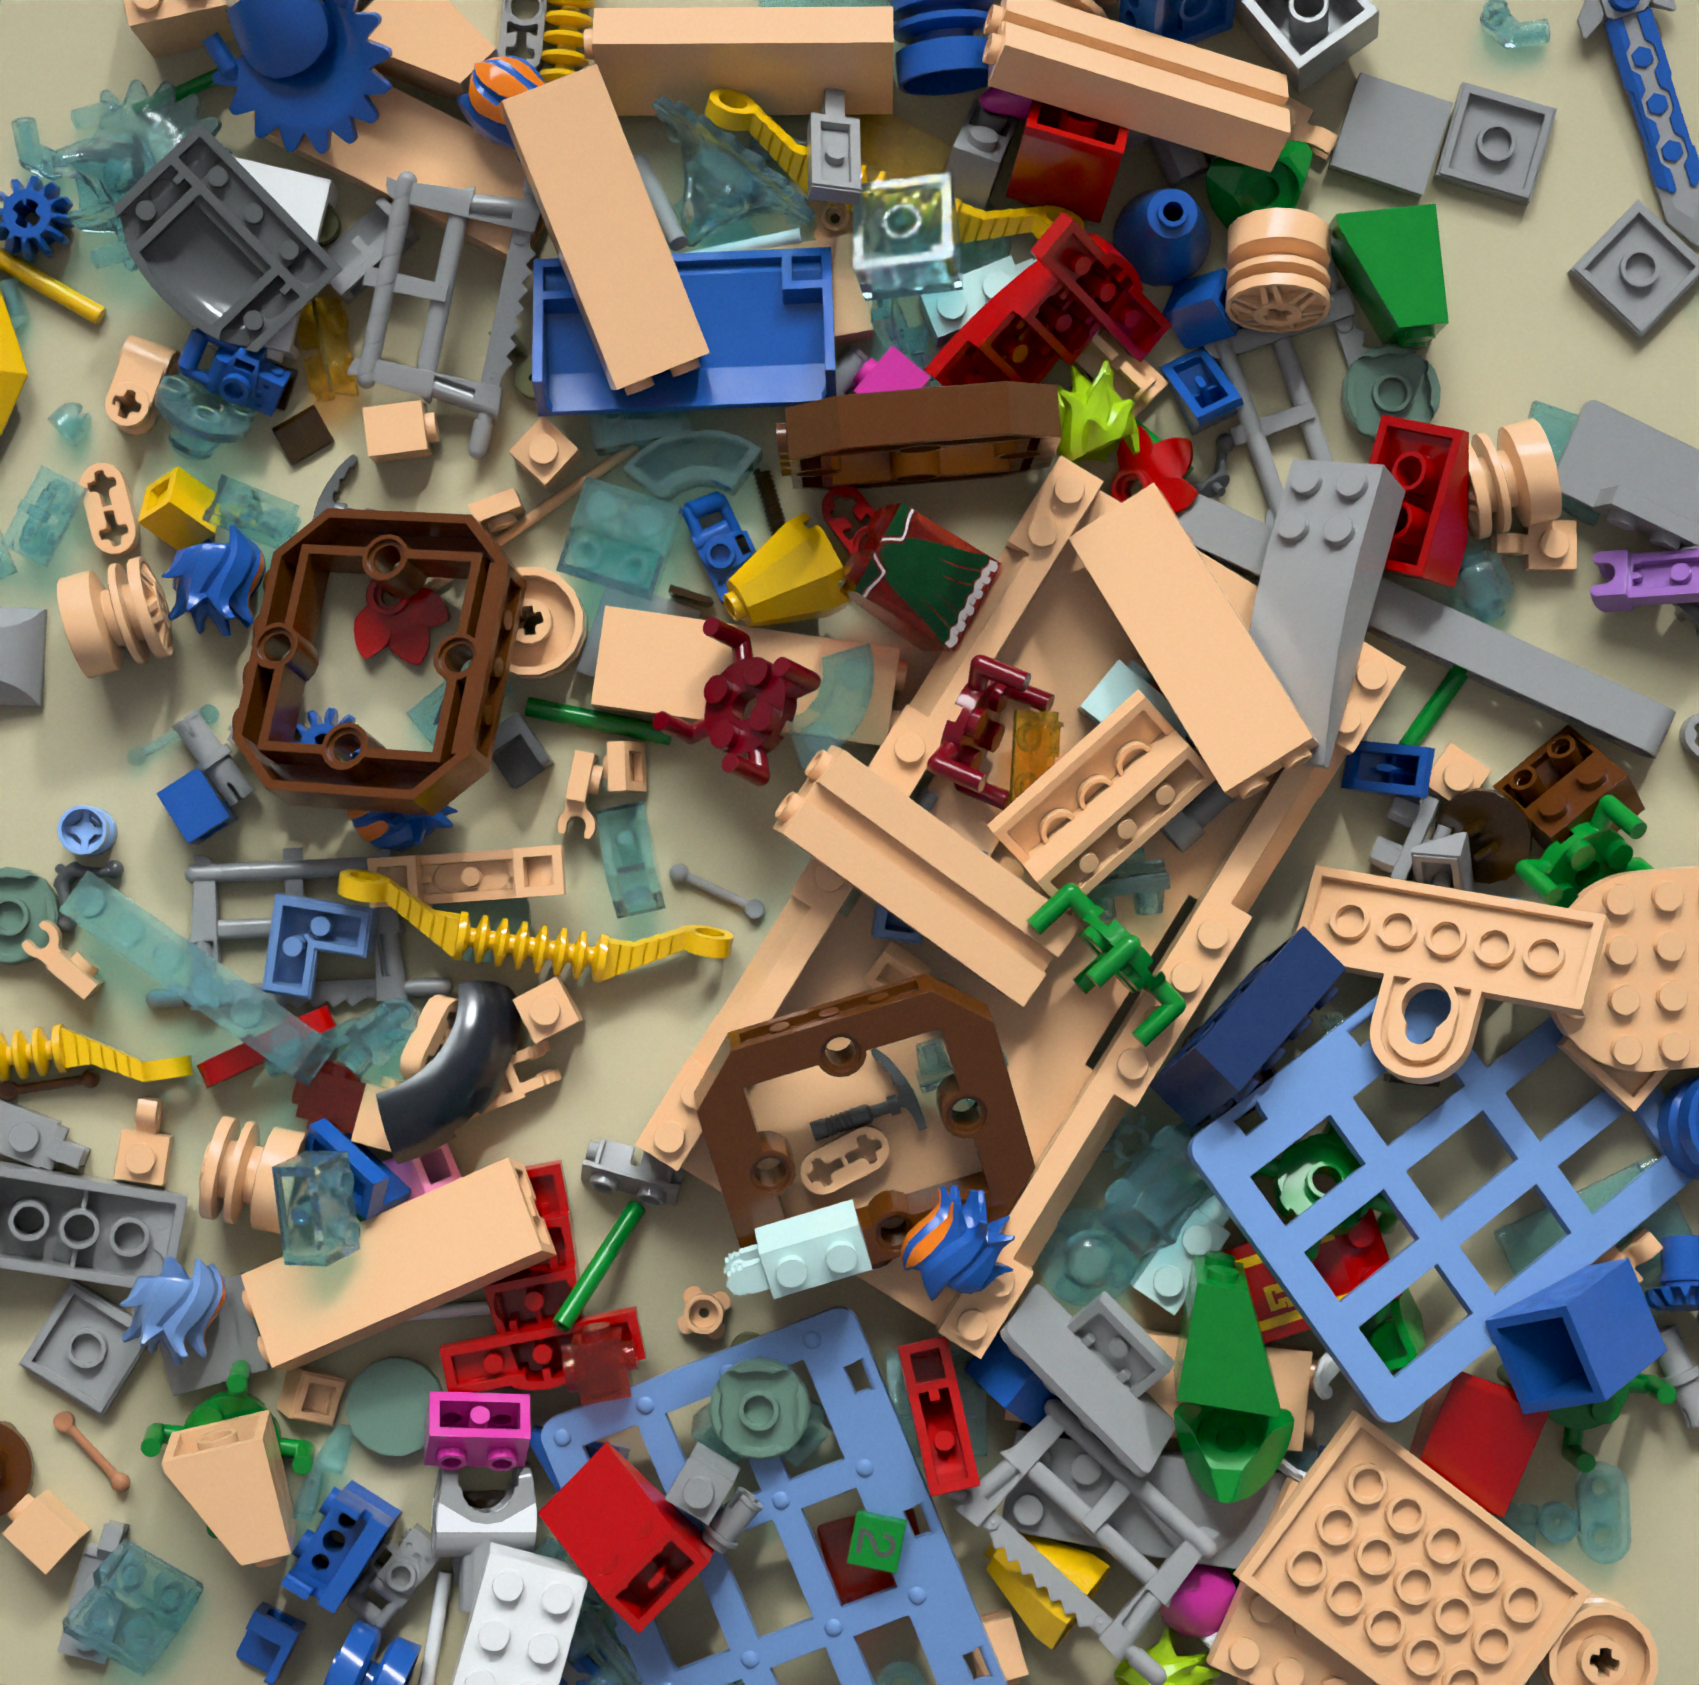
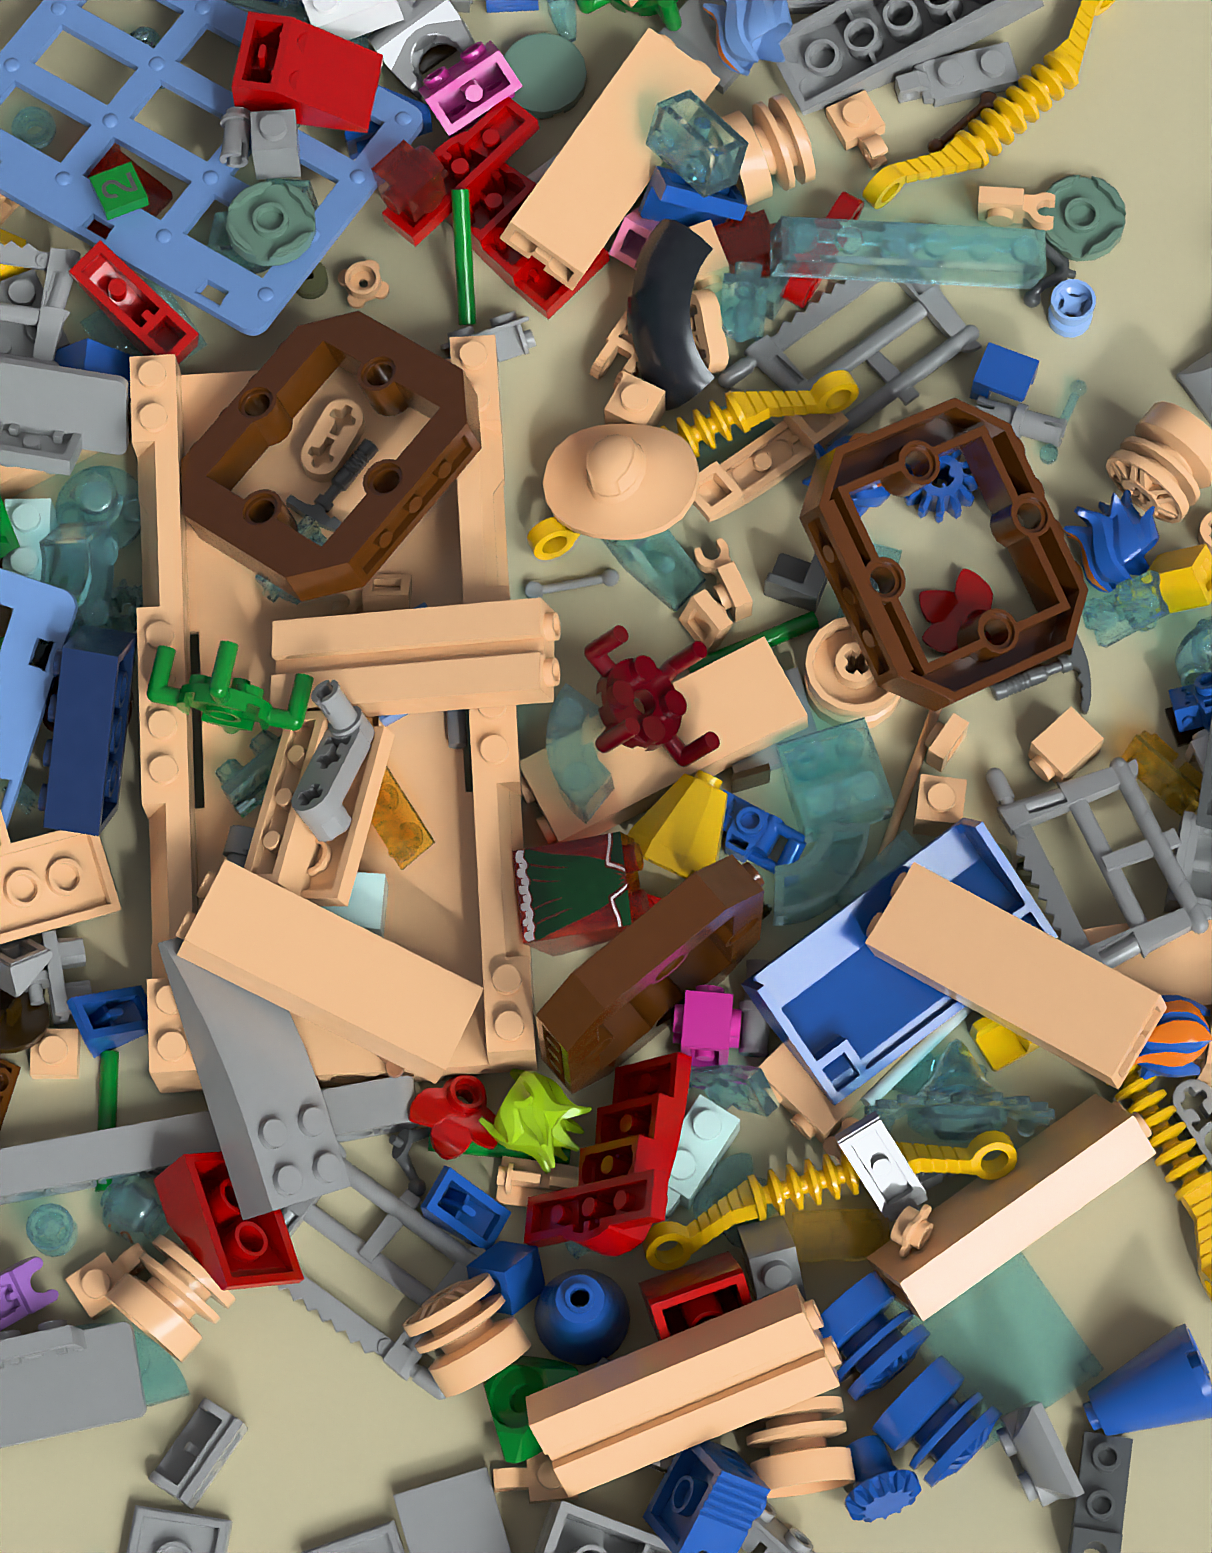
camera: 145 degrees right, 15 degrees down
medium blue brick [262,893,378,999] -> none
dark brown piece [271,405,335,465] -> none
light nougat slope [277,1365,347,1427] -> none
light grey piece [633,154,688,251] -> none
light aqua hinge [723,1199,873,1299] -> none
clear light blue slope [853,172,963,301] -> none
blue hair [901,1185,1015,1301] -> none
dark red plate [927,654,1055,810] -> none
green slope [1328,204,1449,350] -> none
sand green tile [1341,344,1441,441] -> none
none -> clear light blue wheel [26,1203,79,1257]
none -> light grey hinge [148,1398,248,1510]
none -> light grey beam [291,680,375,842]
none -> light nougat hat [543,423,700,540]
none -> light nougat plate [890,1204,933,1258]

